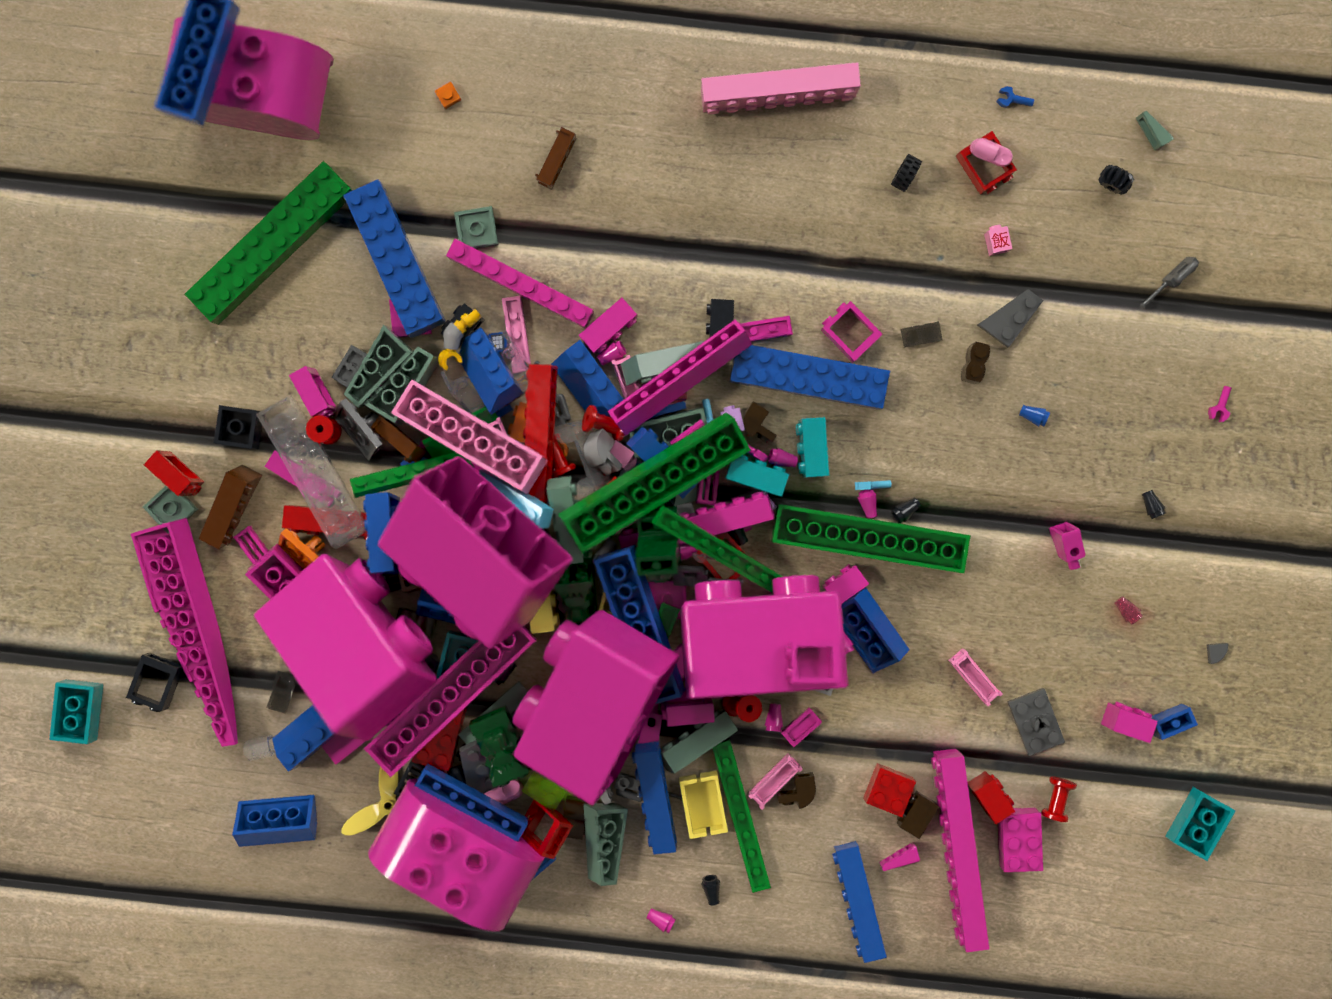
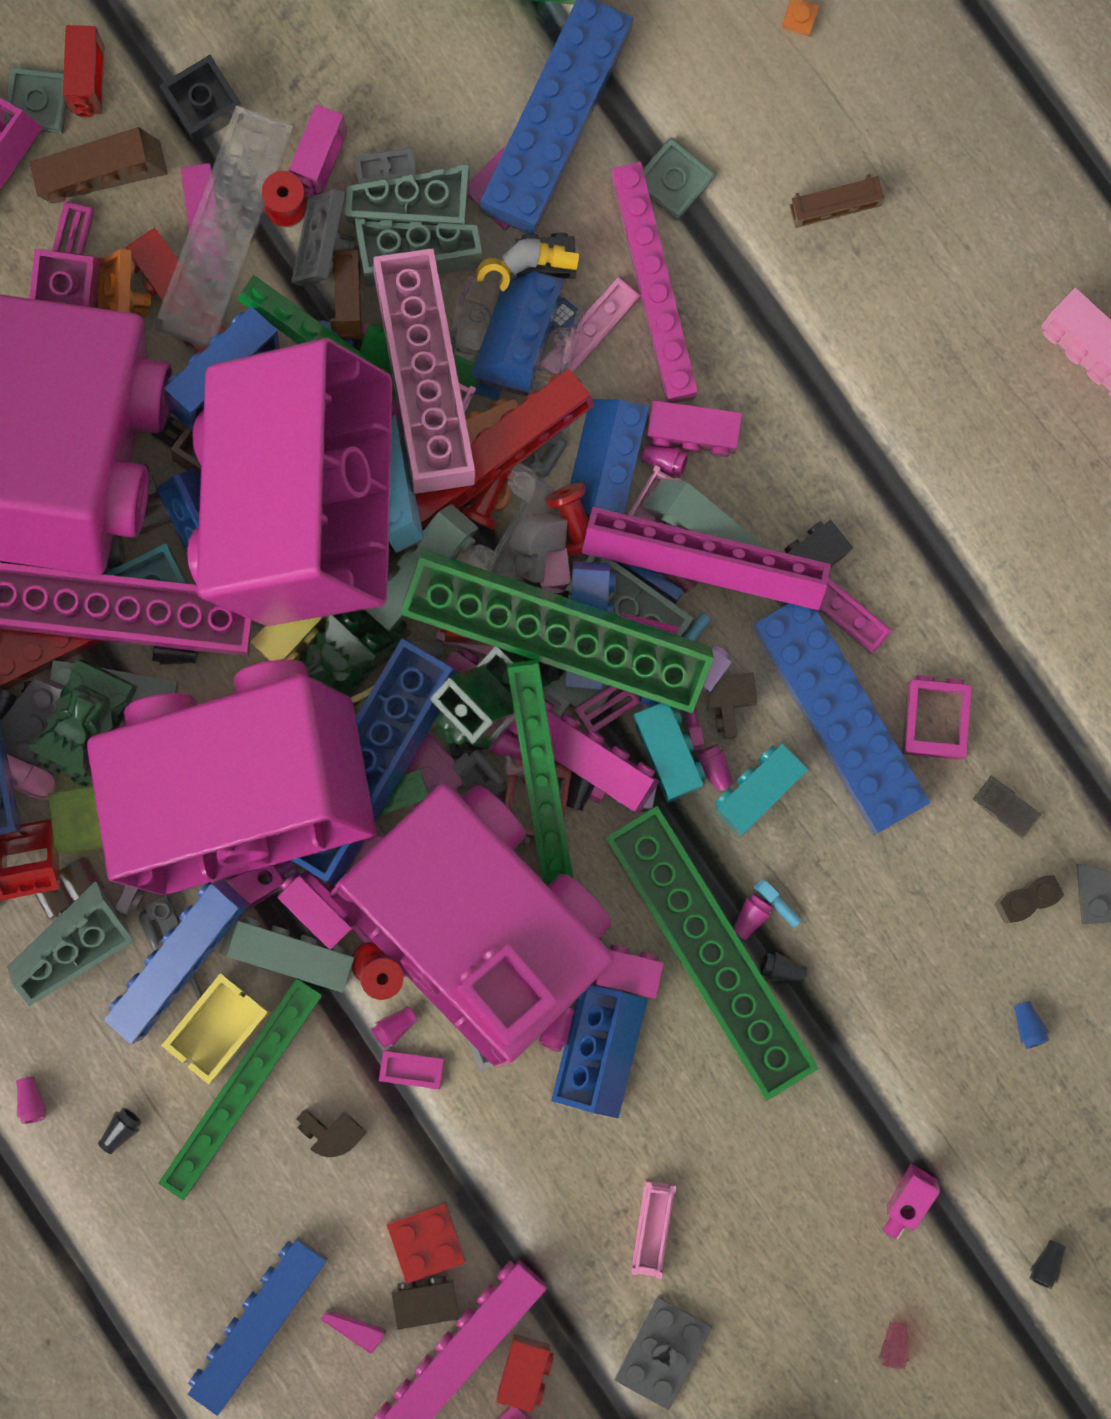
camera: 45 degrees right, 5 degrees down
bright pink container [748,753,803,810] -> none

